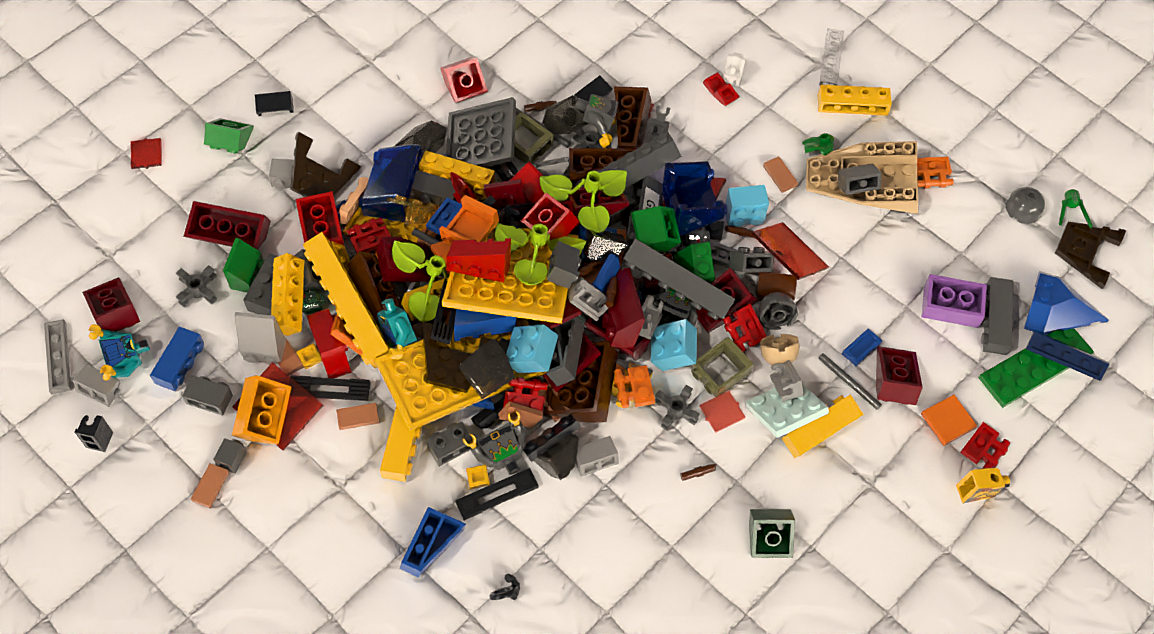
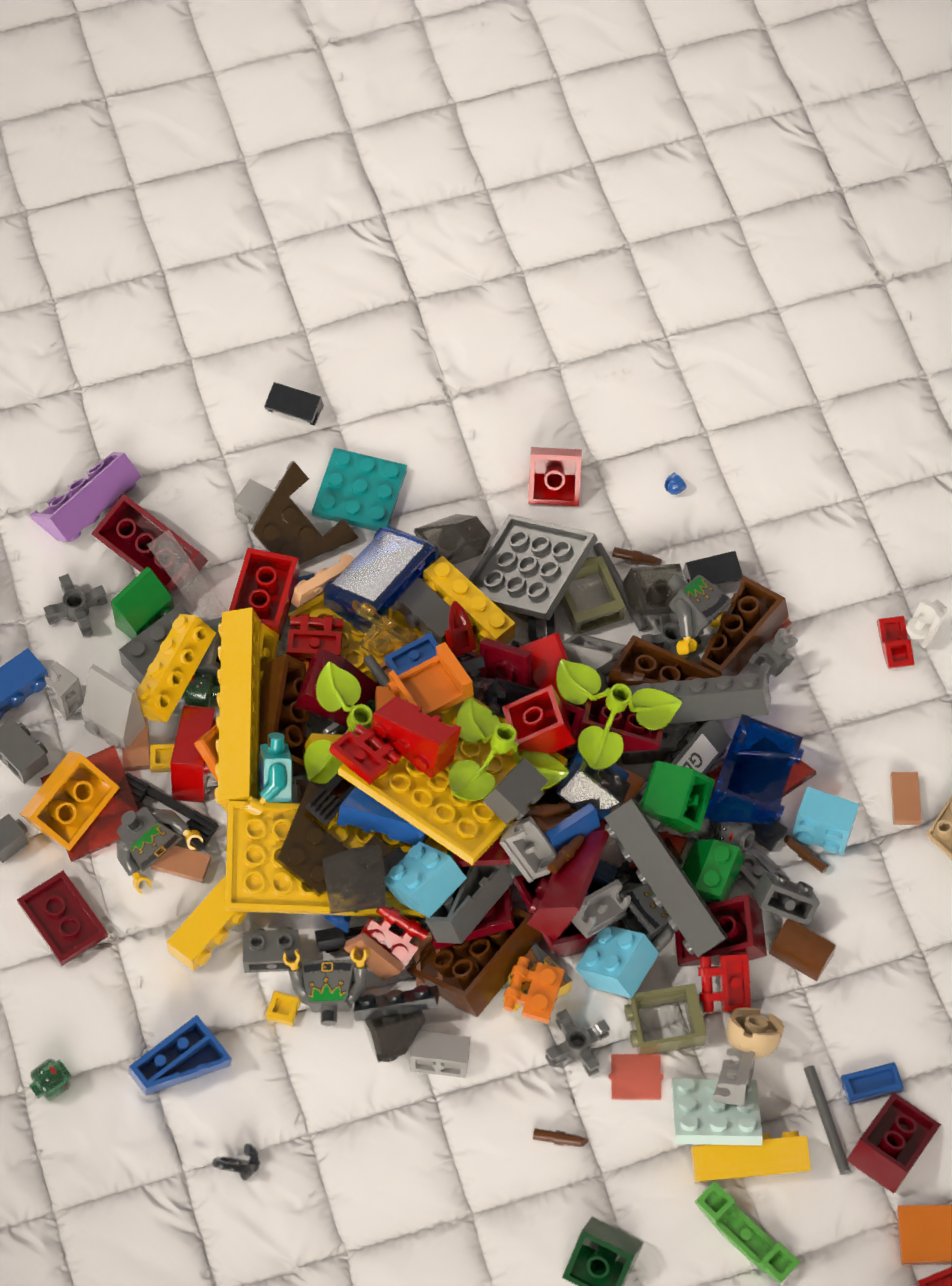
camera: 30 degrees right, 0 degrees up
clear red piece [131,138,162,169] -> none
green slope [204,118,254,153] -> none
black container [455,468,538,520] -> none
clear red piece [751,222,829,280] -> none
dark grey cylinder [758,292,798,330] -> none
none -> dark red plate [16,870,108,966]
none -> medium lavender wedge [29,452,142,542]
none -> clear green head [29,1058,73,1101]
none -> light grey hinge [45,662,84,721]
none -> dark grey torso [116,806,203,893]
none -> clear plate [147,530,227,622]
none -> teal plate [312,448,407,534]
none -> red plate [329,724,402,785]
none -> blue hinge [664,472,687,495]
none -> bright green slope [695,1181,800,1284]

